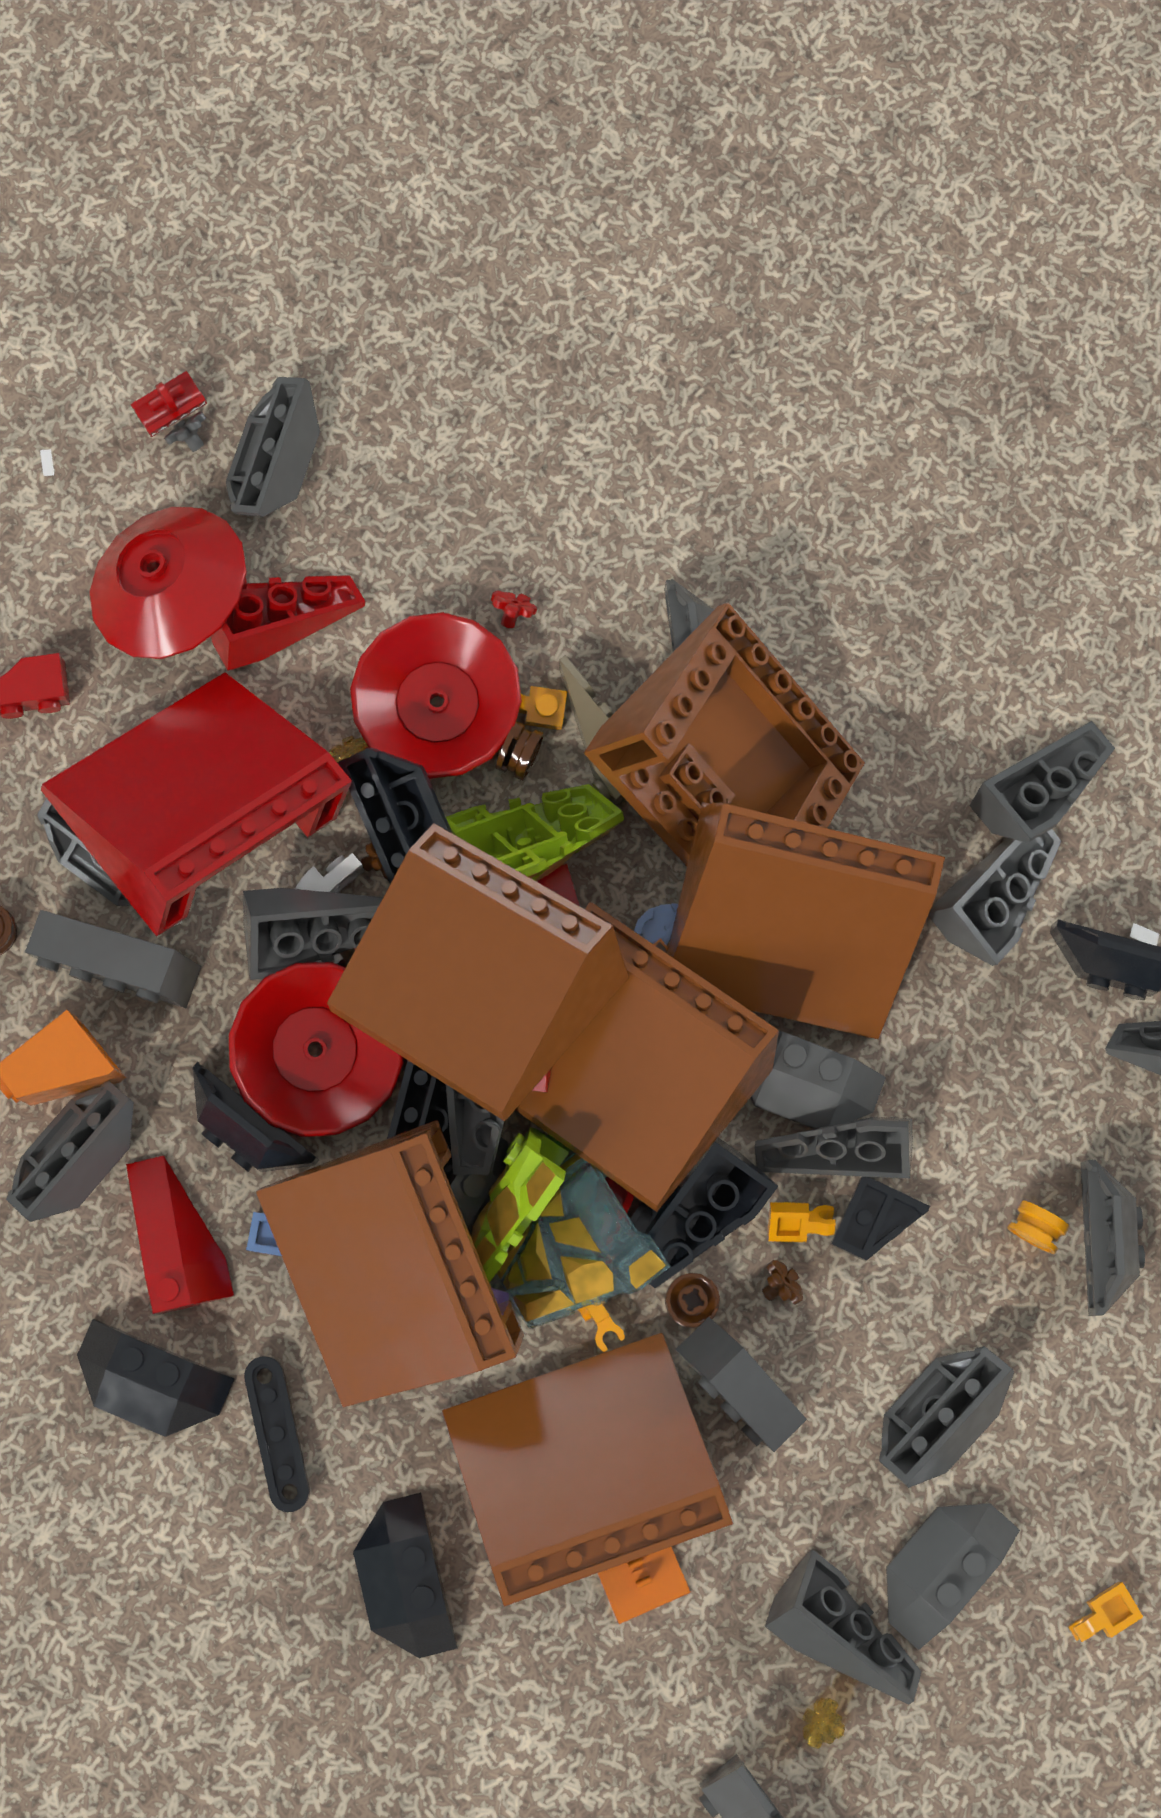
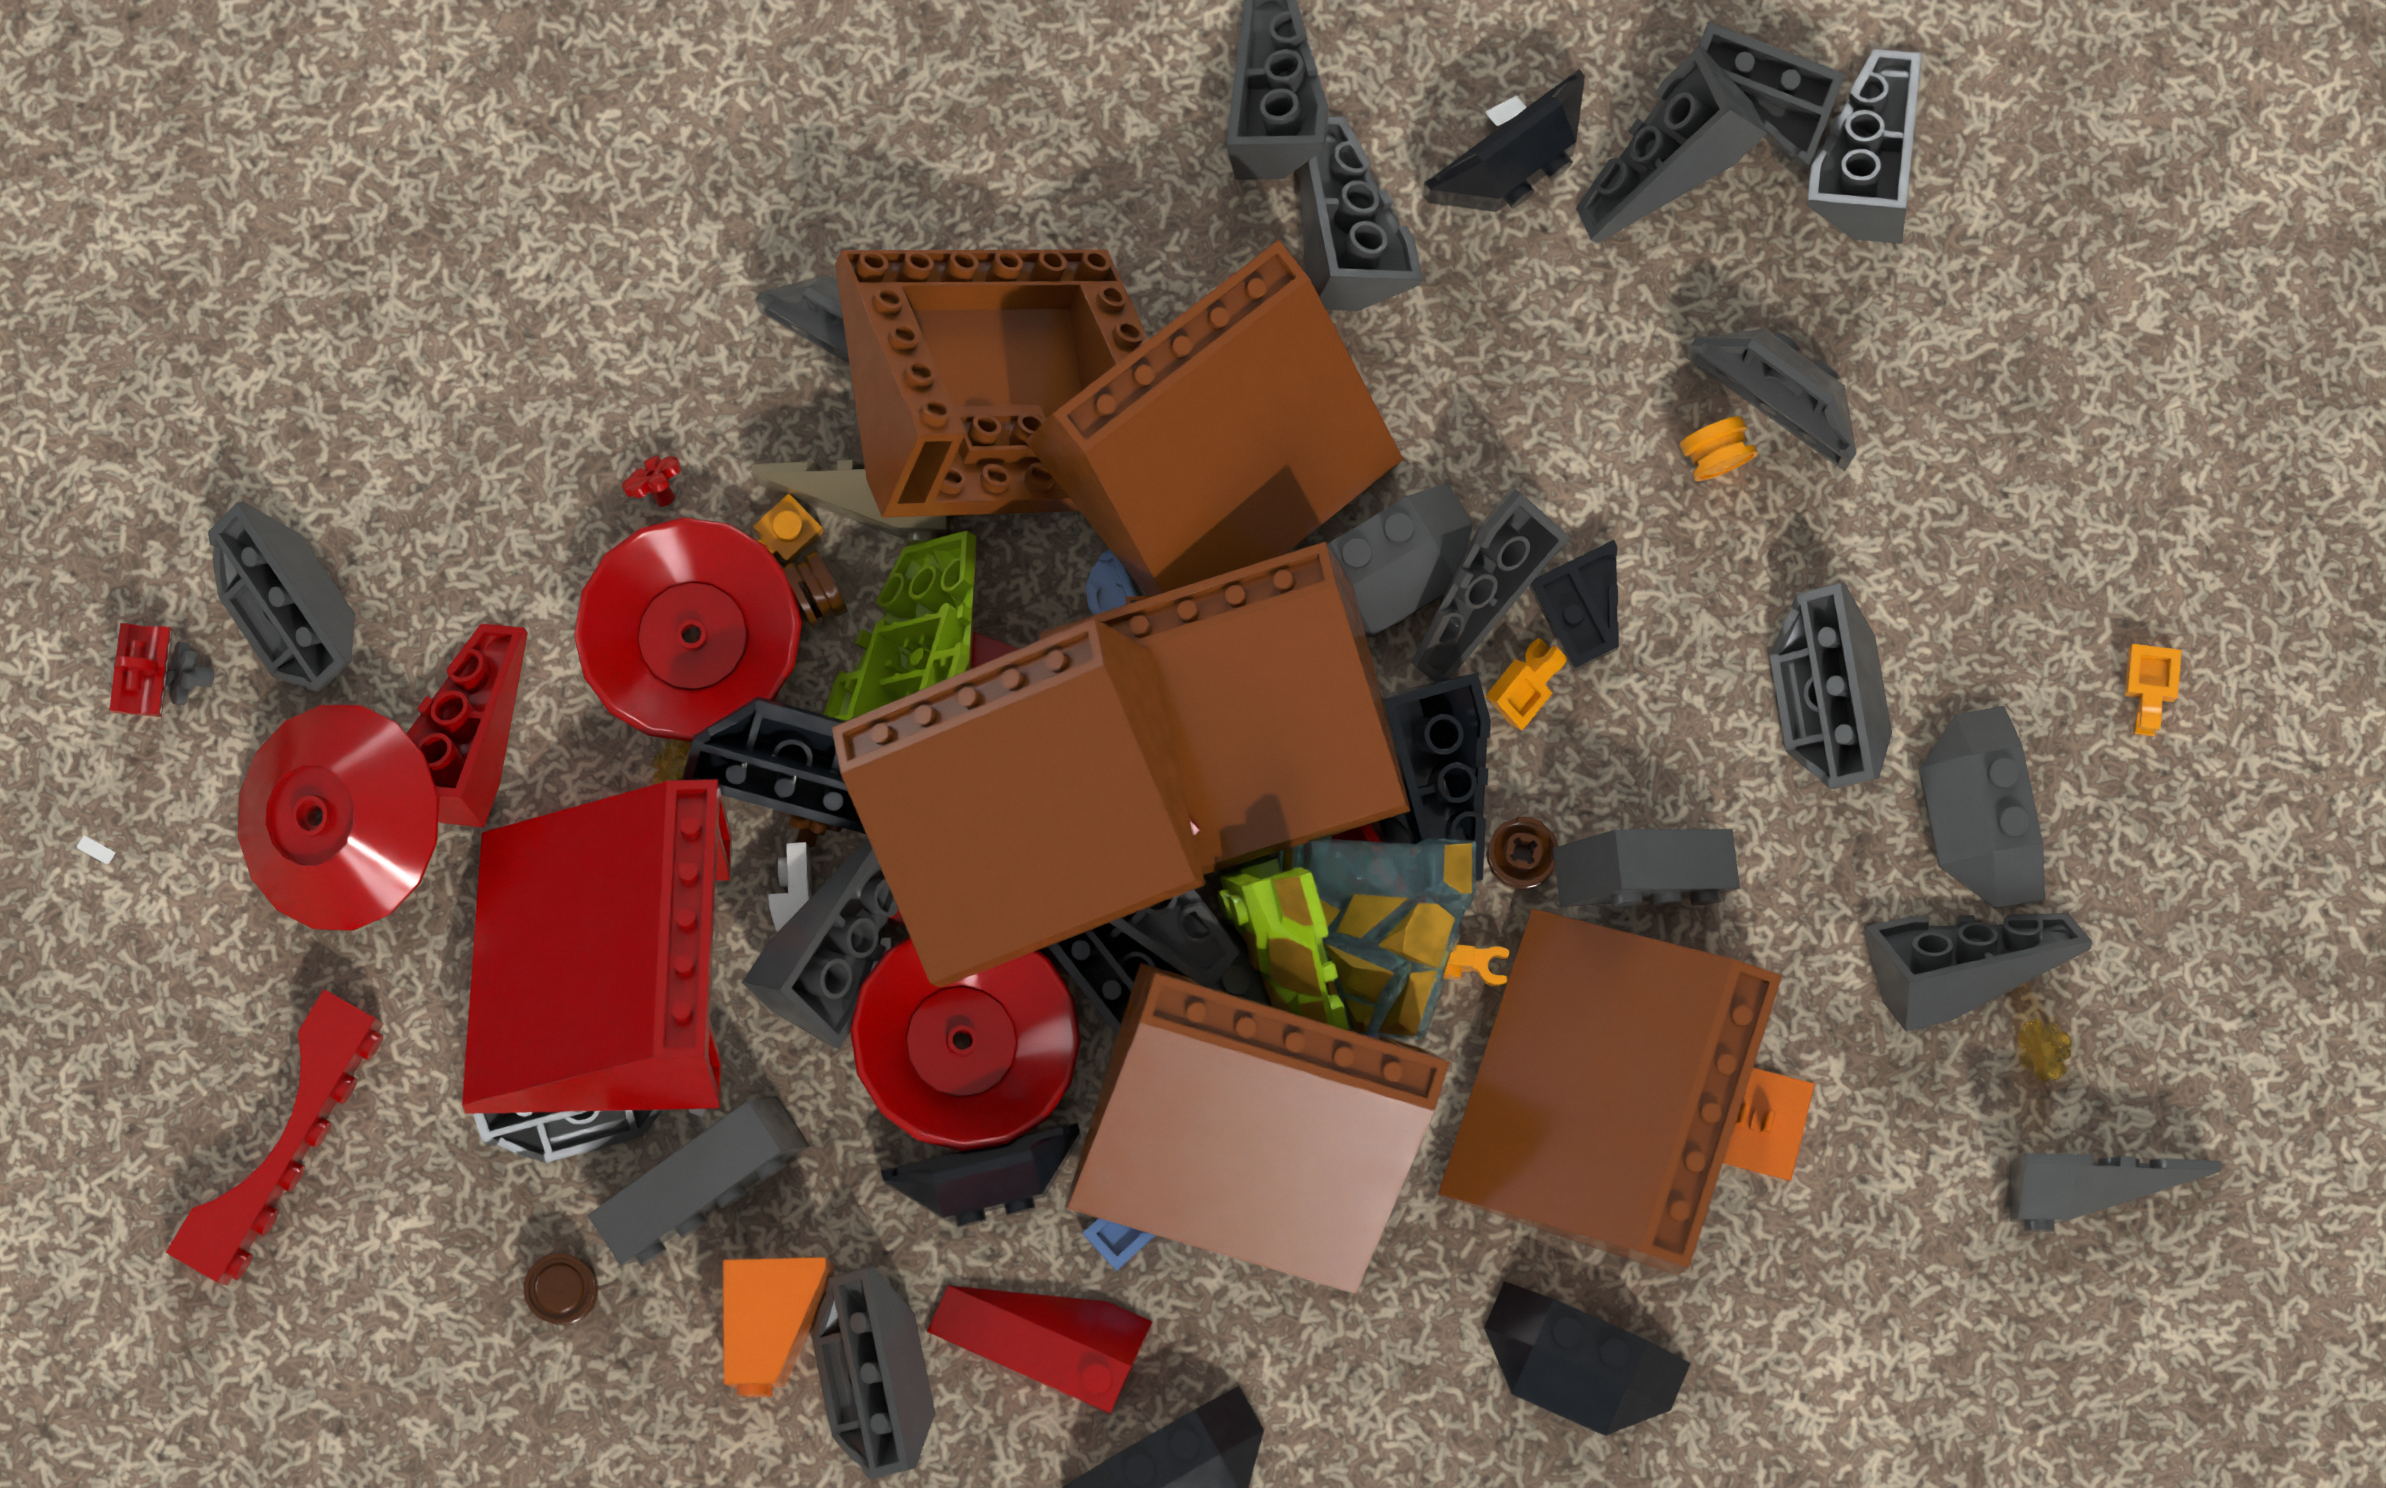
camera: 45 degrees left, 0 degrees up
black plate [244,1356,310,1512] -> none
reddish brown plant [762,1260,803,1305] -> none

